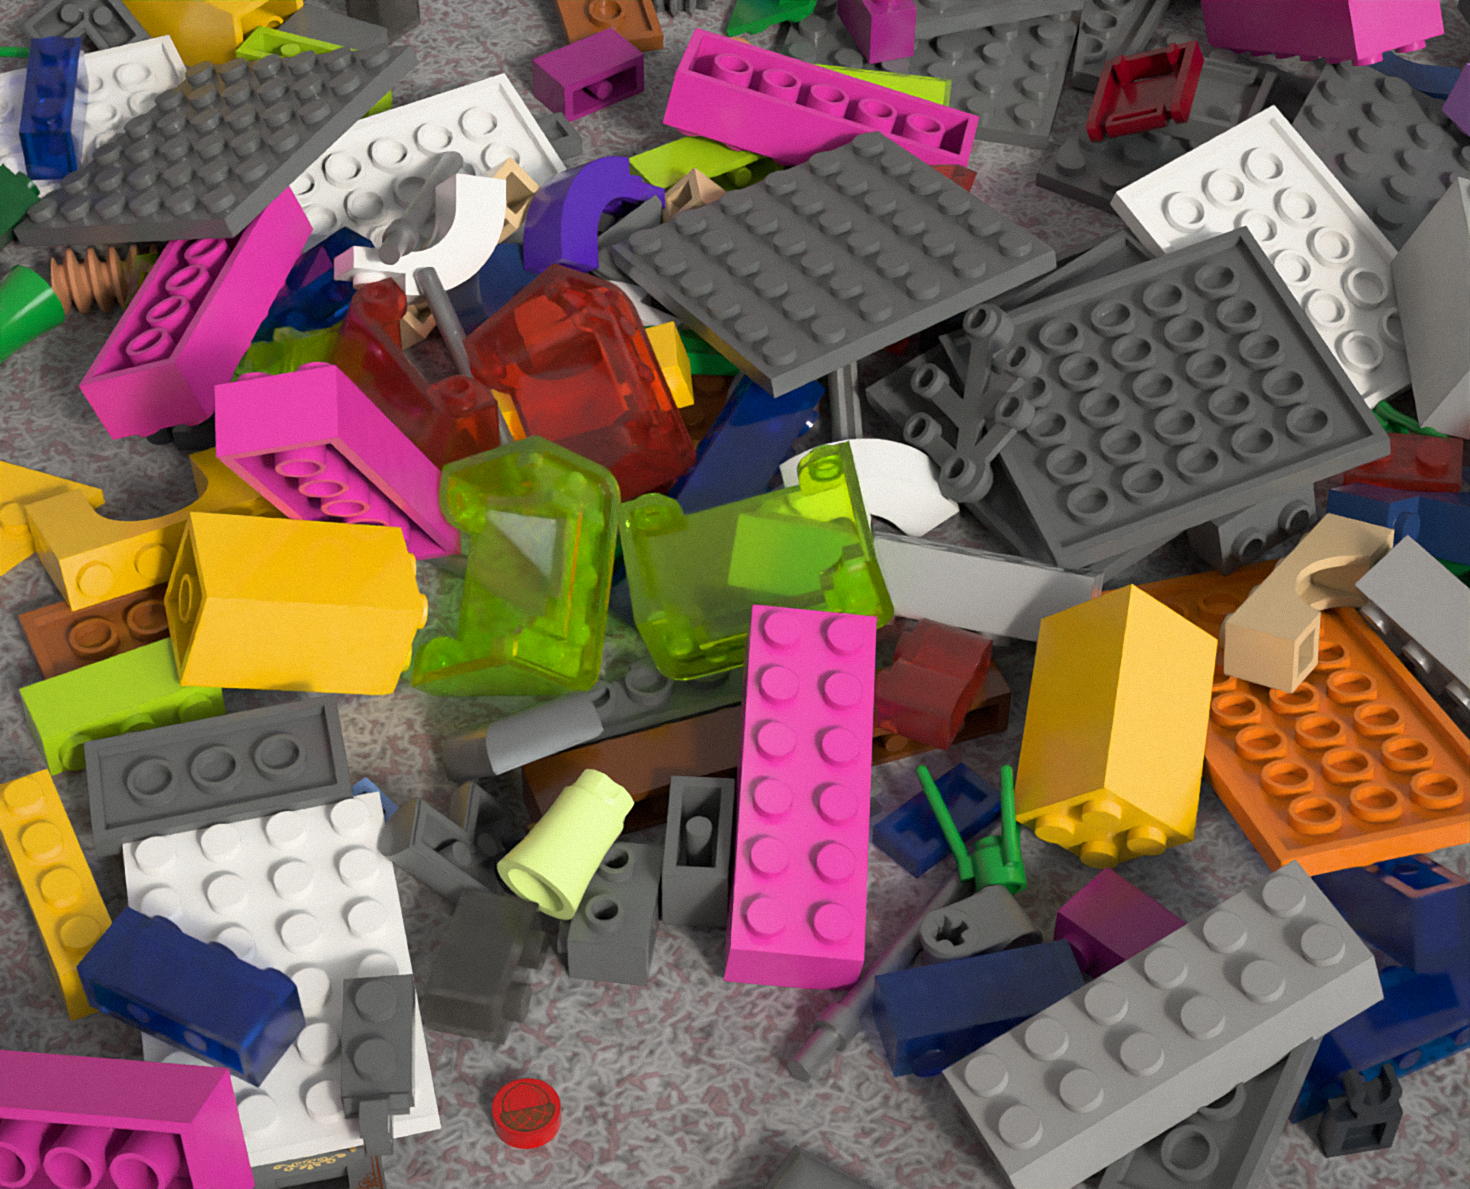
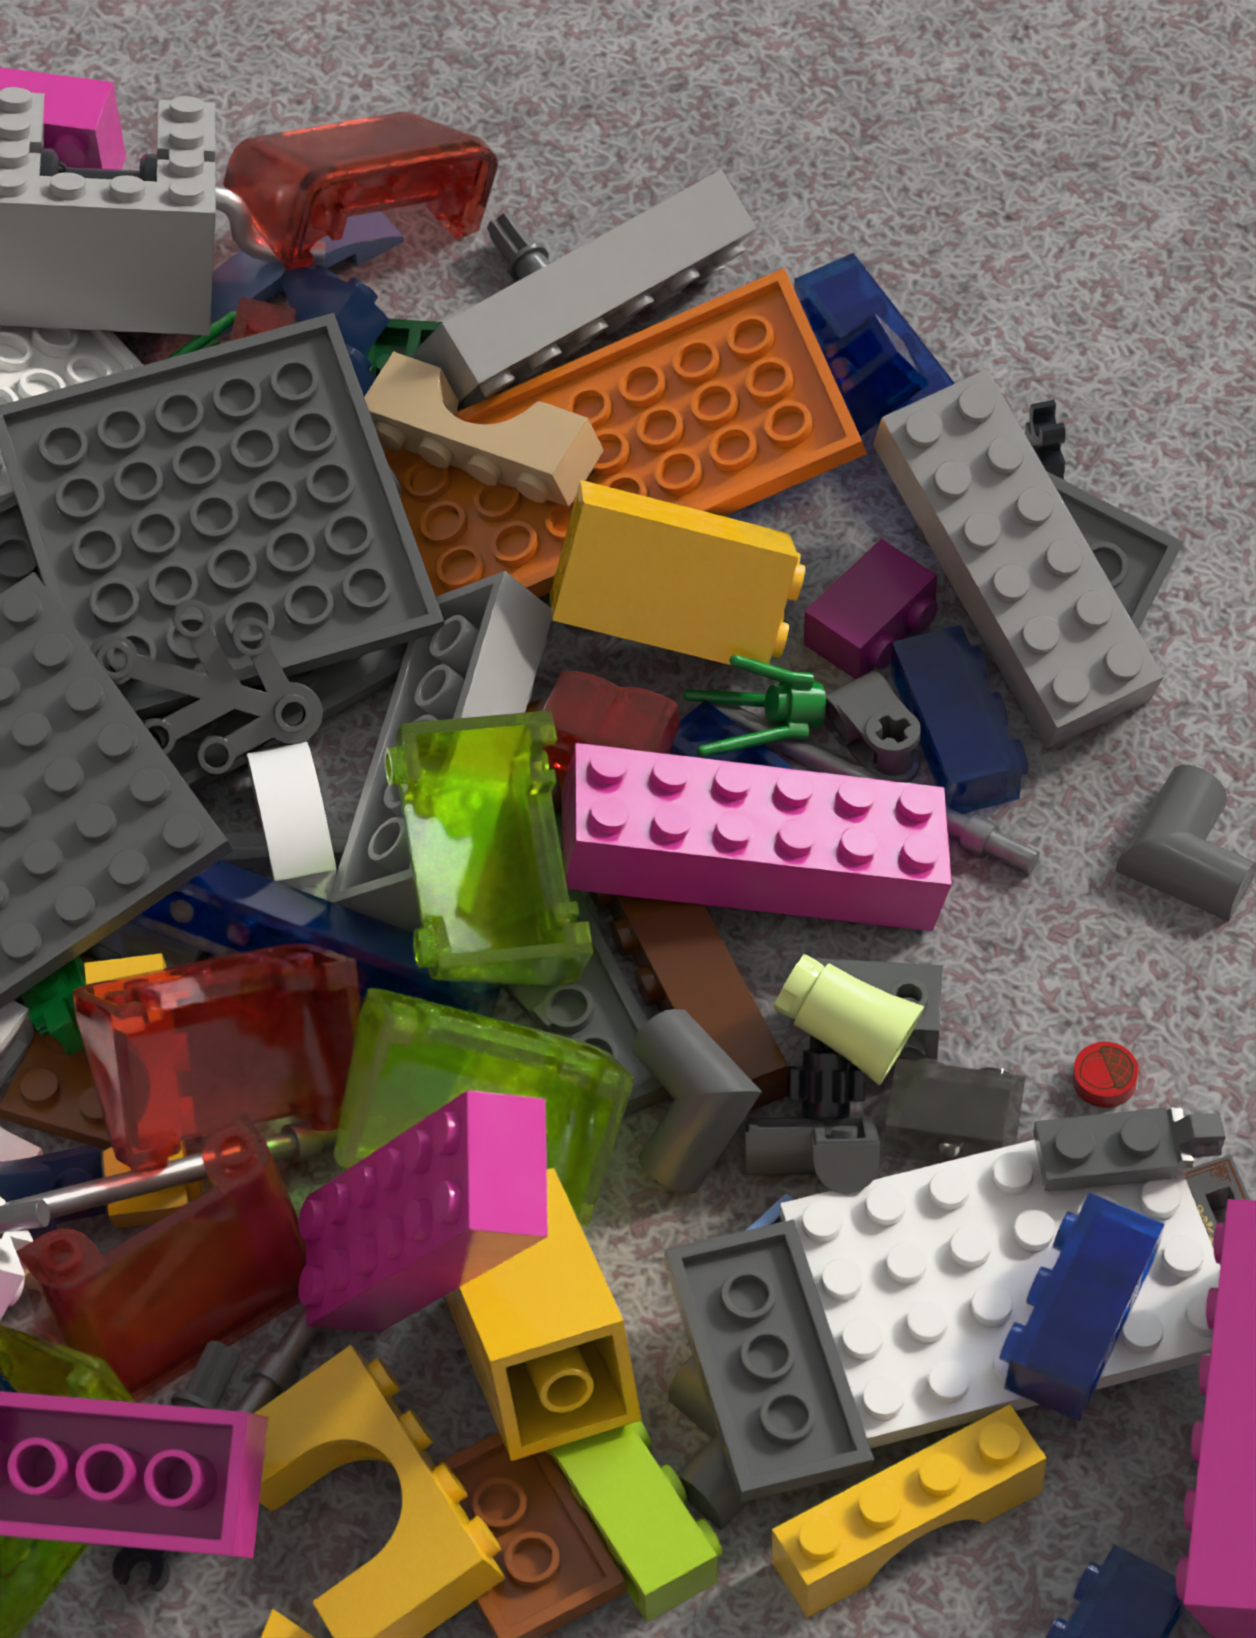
camera: 90 degrees left, 10 degrees up
dark grey brick [662,776,735,928] -> none

